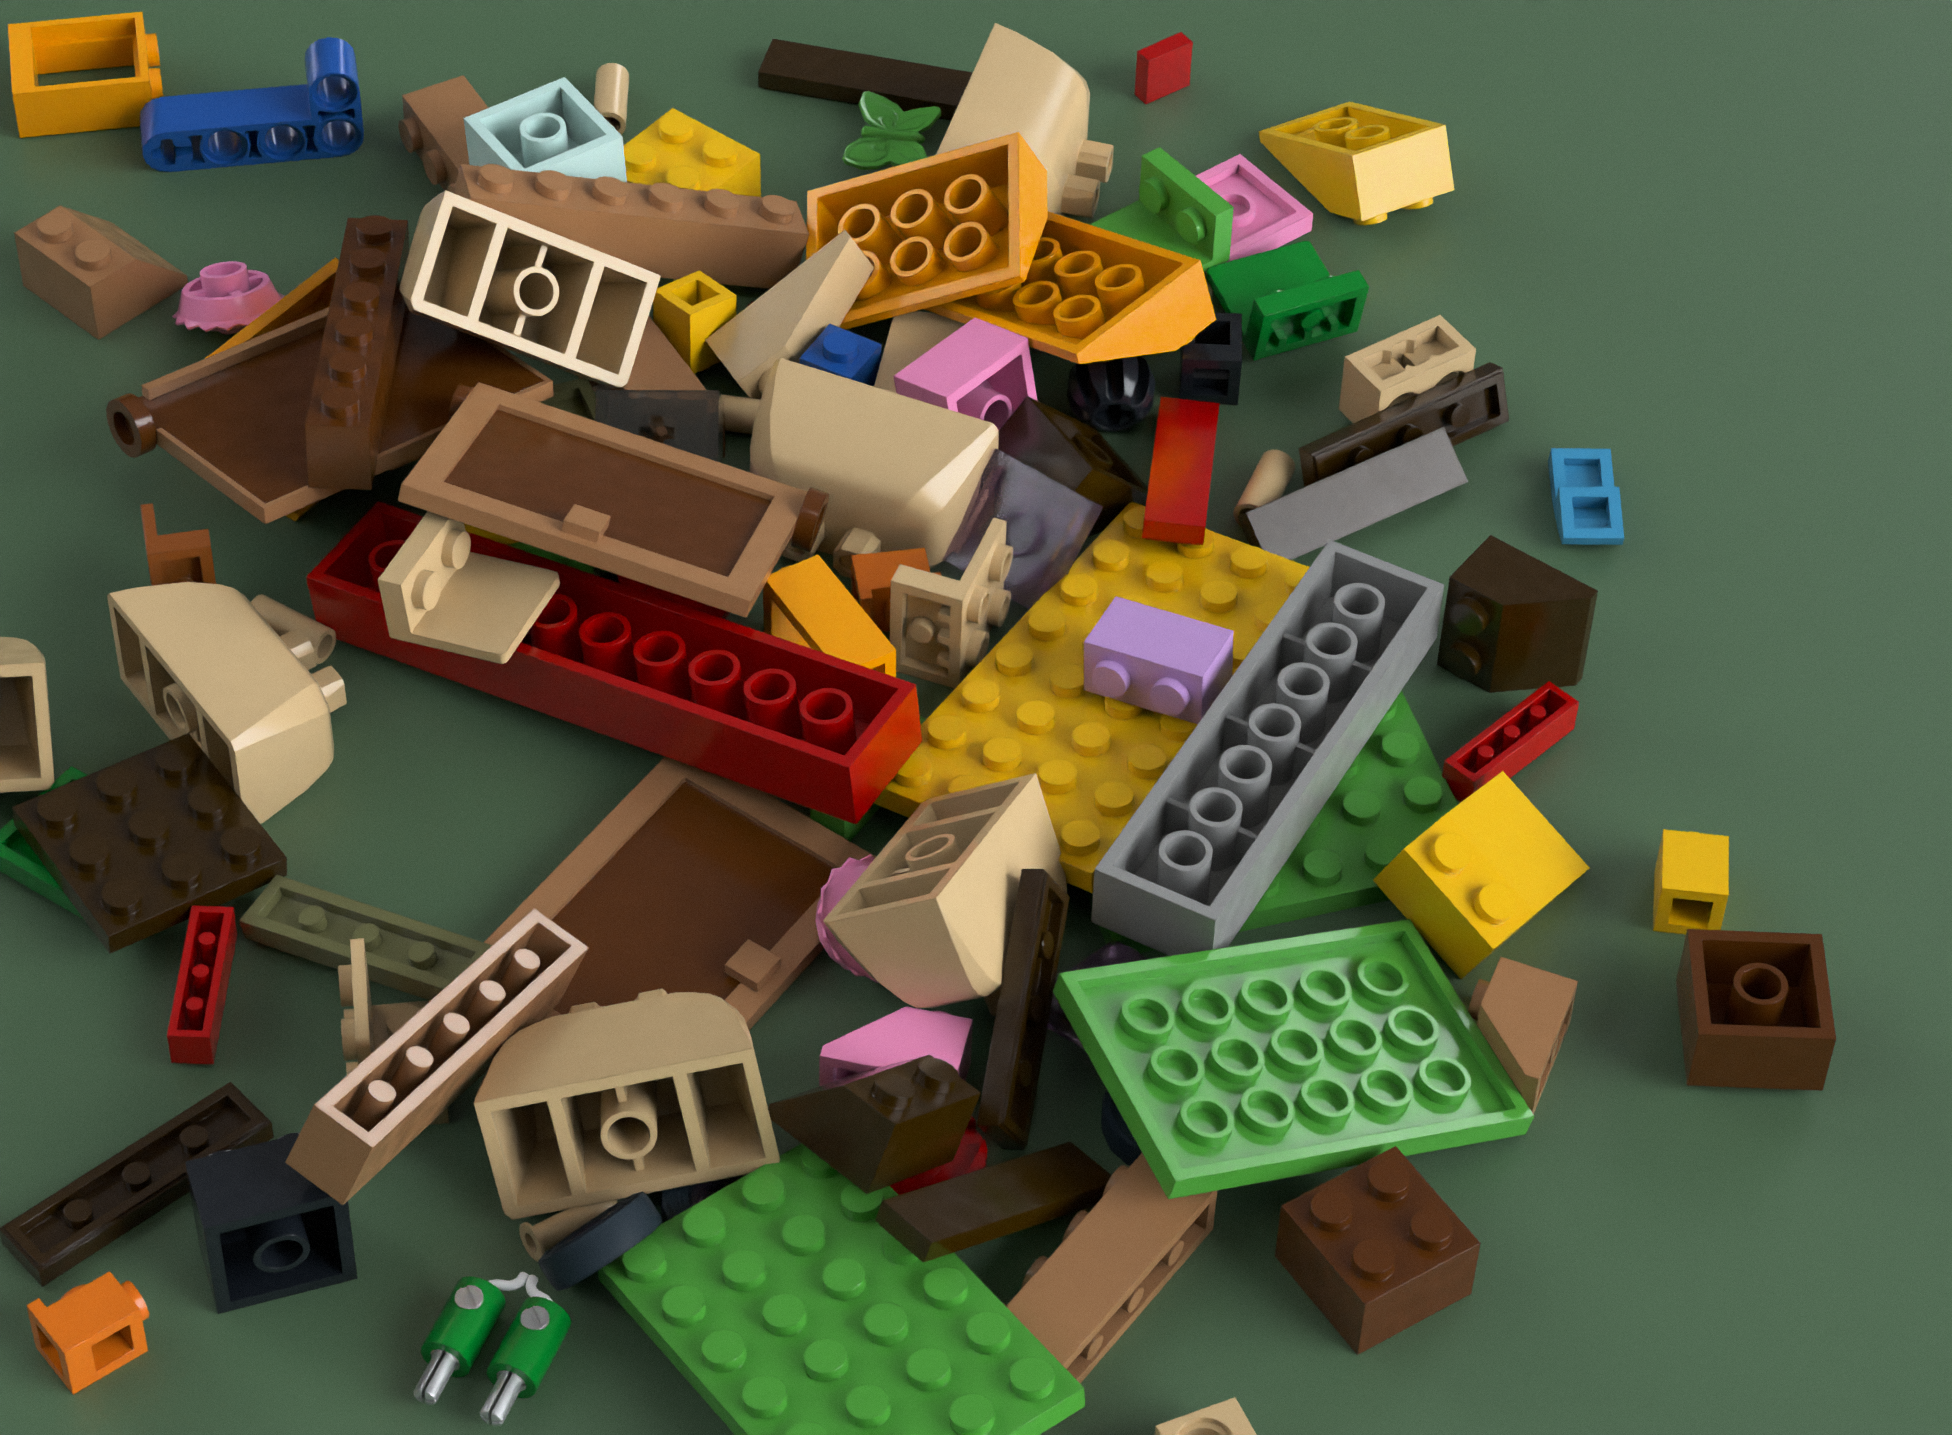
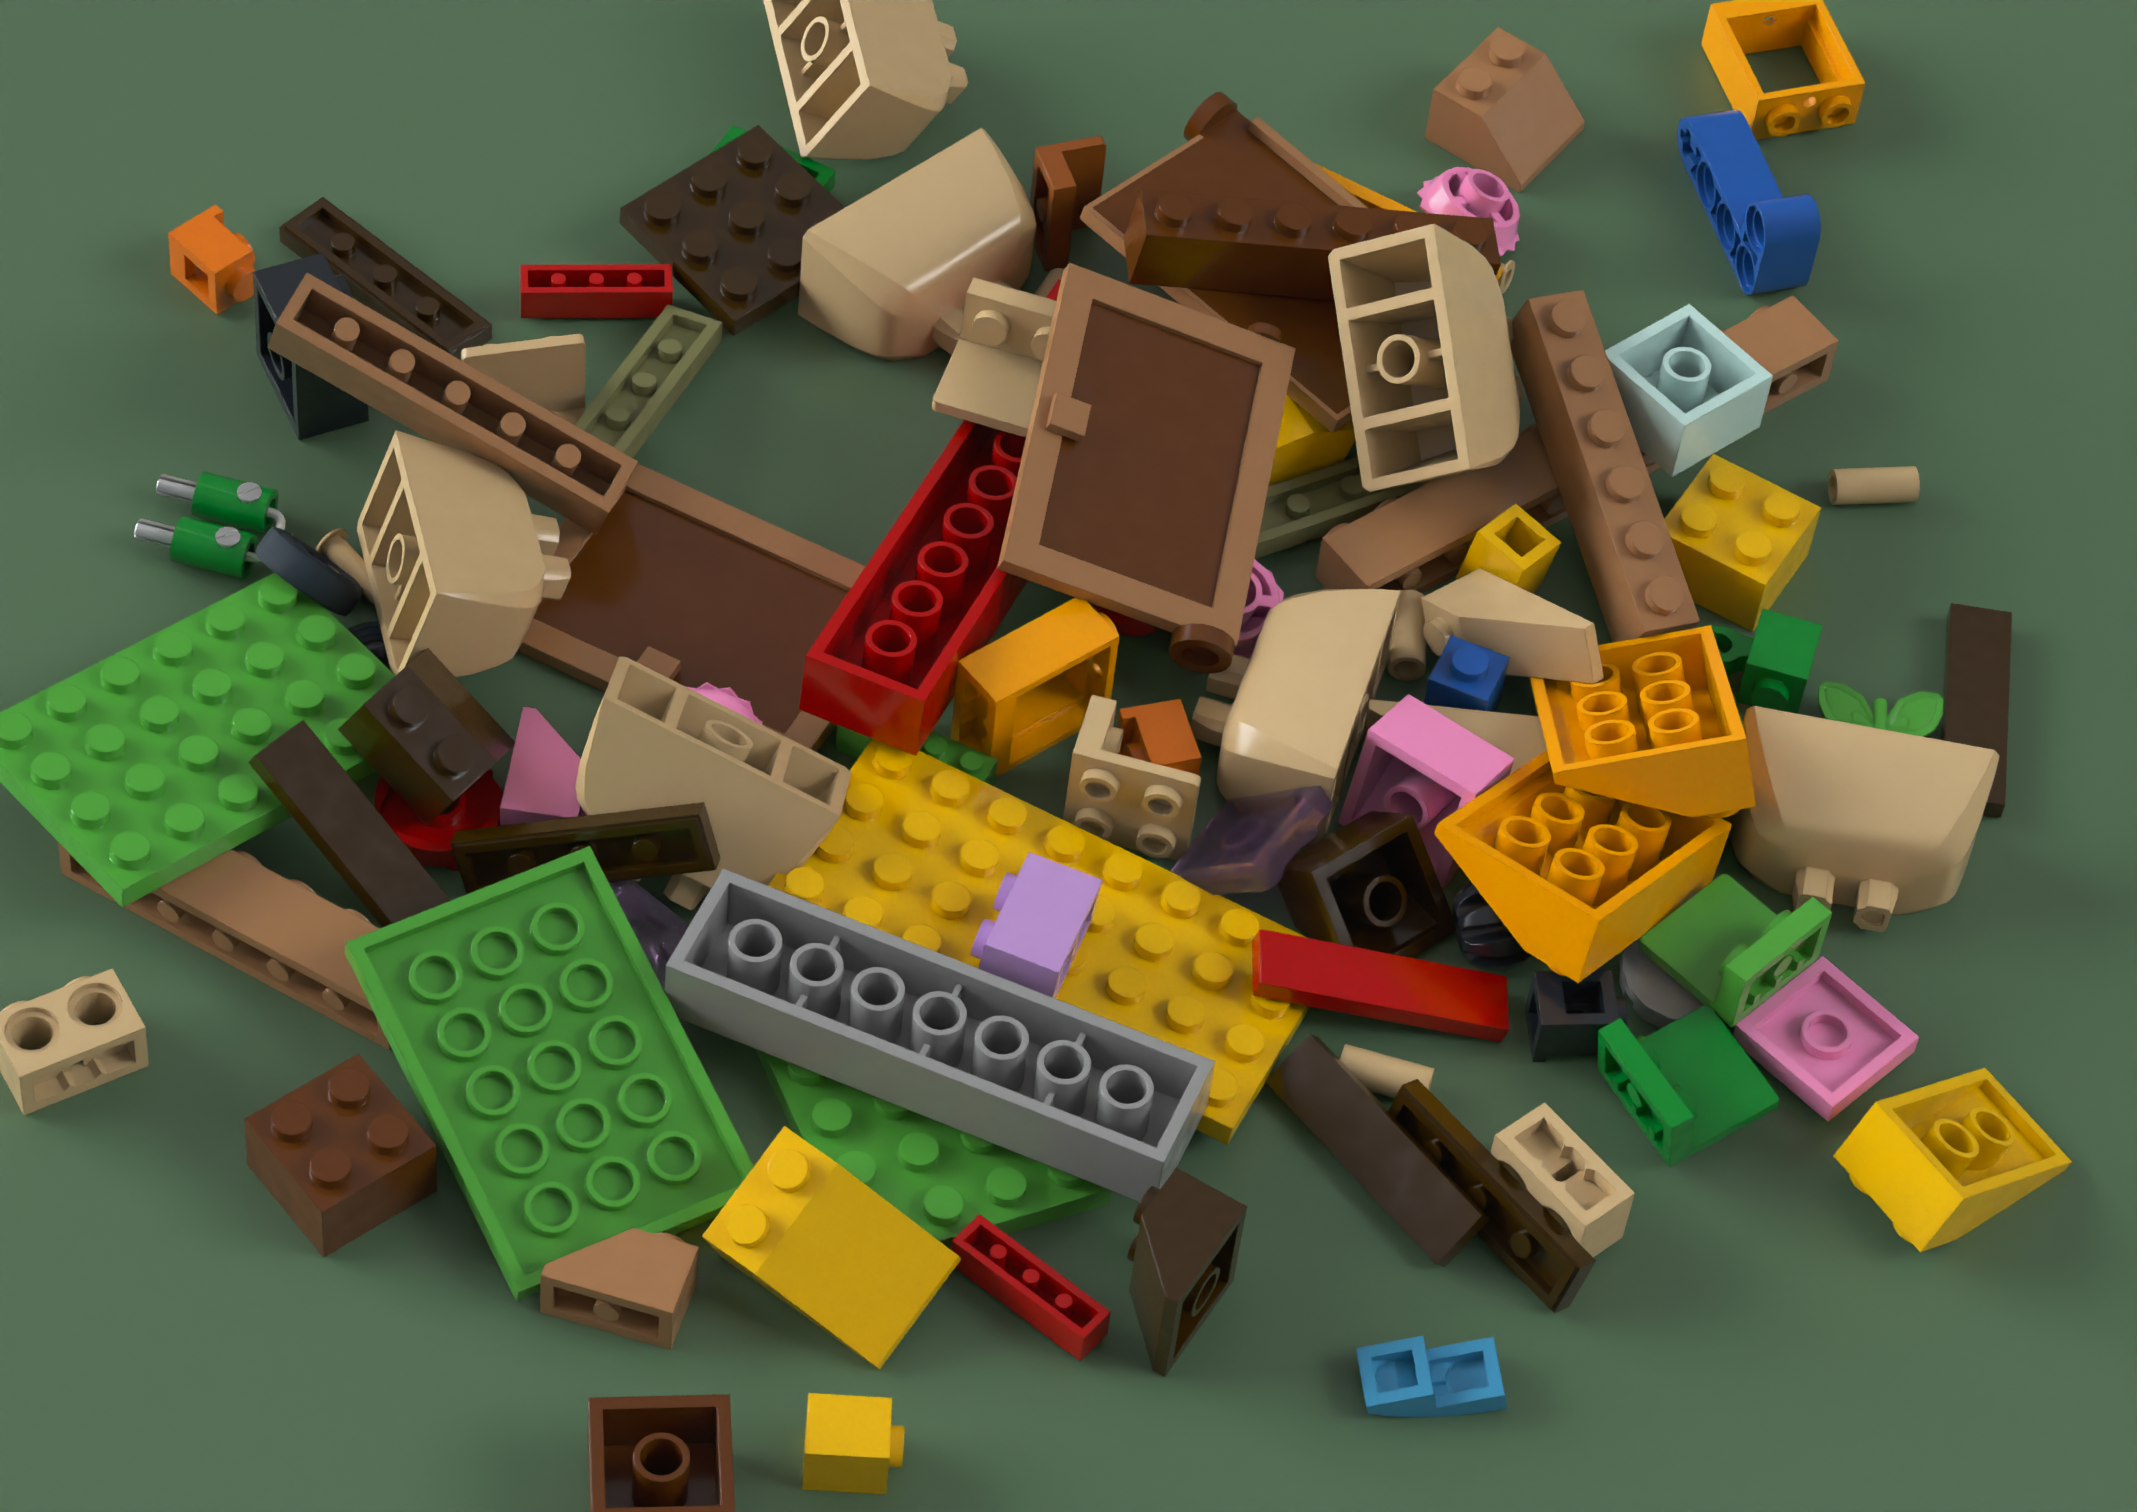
camera: 80 degrees right, 5 degrees up
clear smoke brick [595,390,724,463] -> none
red tile [1134,32,1193,104] -> none
none -> green brick [1712,609,1823,714]

